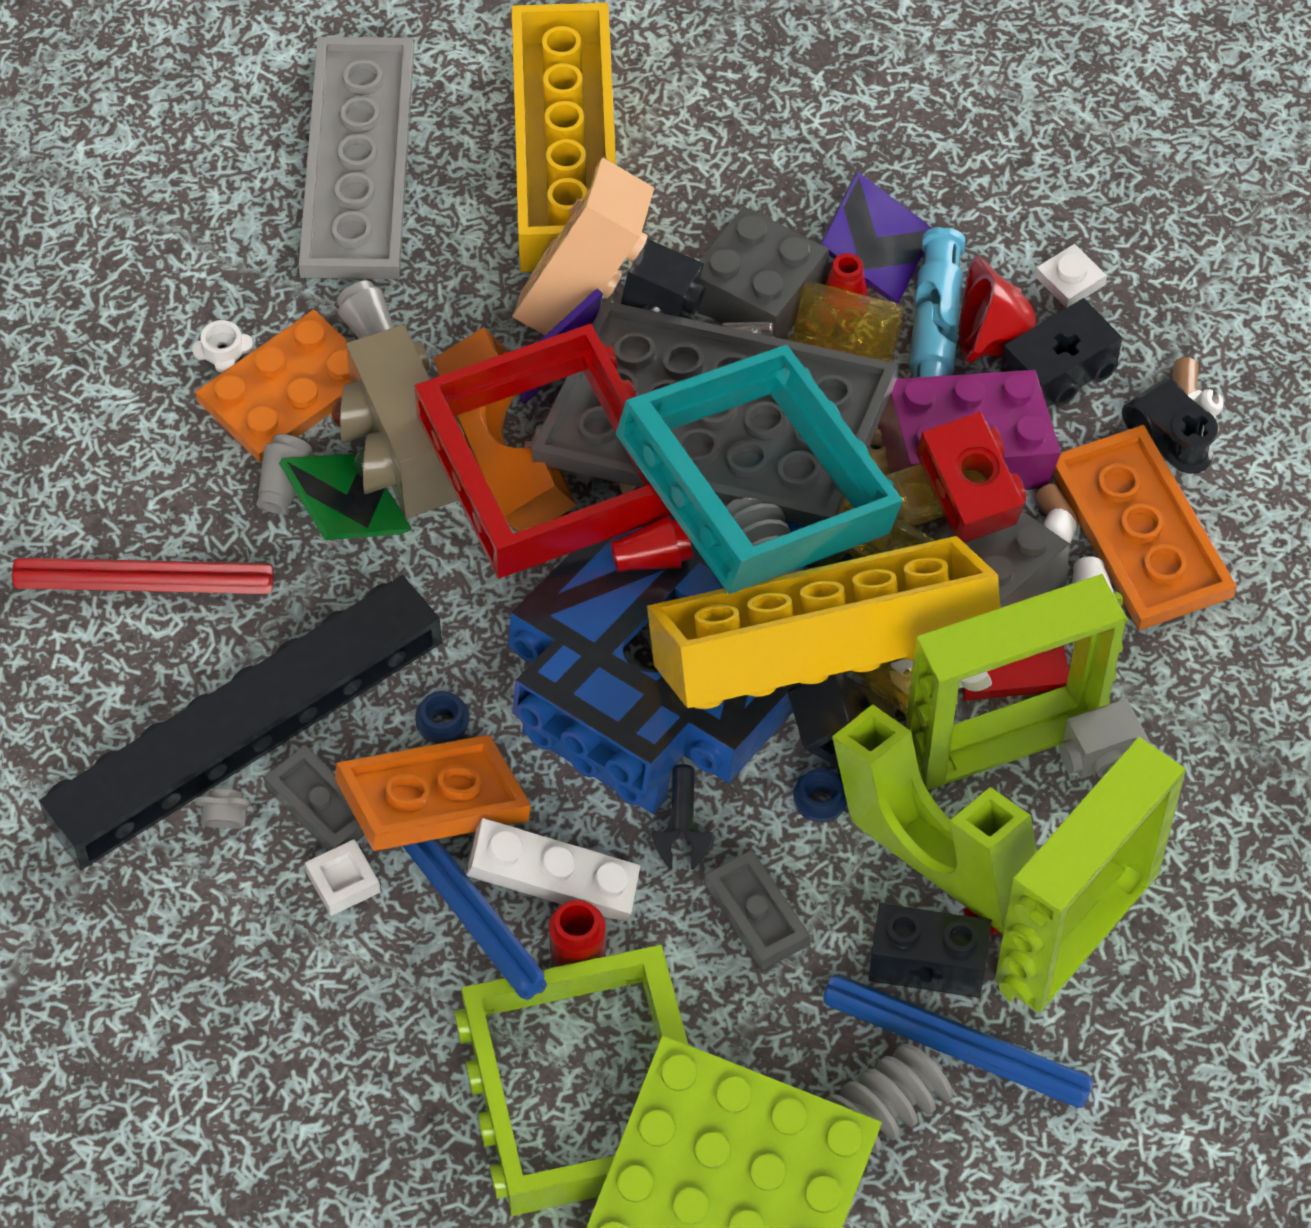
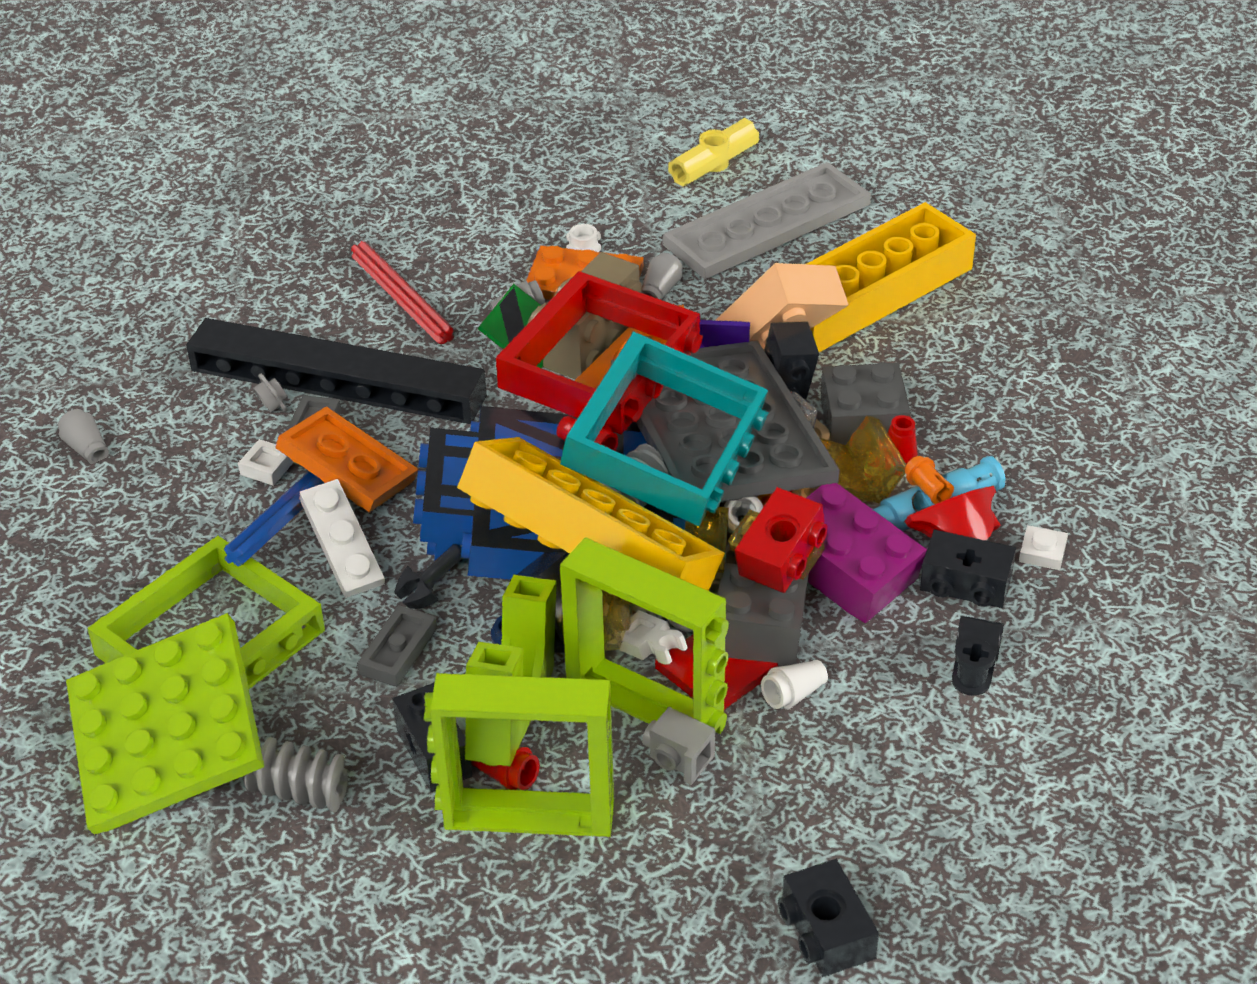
camera: 55 degrees right, 15 degrees down
dark blue plate [415,691,470,744] -> none
red brick [549,900,606,967] -> none
piece [820,172,932,303] -> none
blue axle [823,974,1093,1108] -> none
arm [1035,483,1078,543] -> none
orange plate [1052,425,1237,631] -> none
arm [1172,357,1223,418] -> none
none -> light grey cone [58,409,109,464]
none -> light yellow piece [668,118,759,187]
none -> orange pin [905,456,954,504]

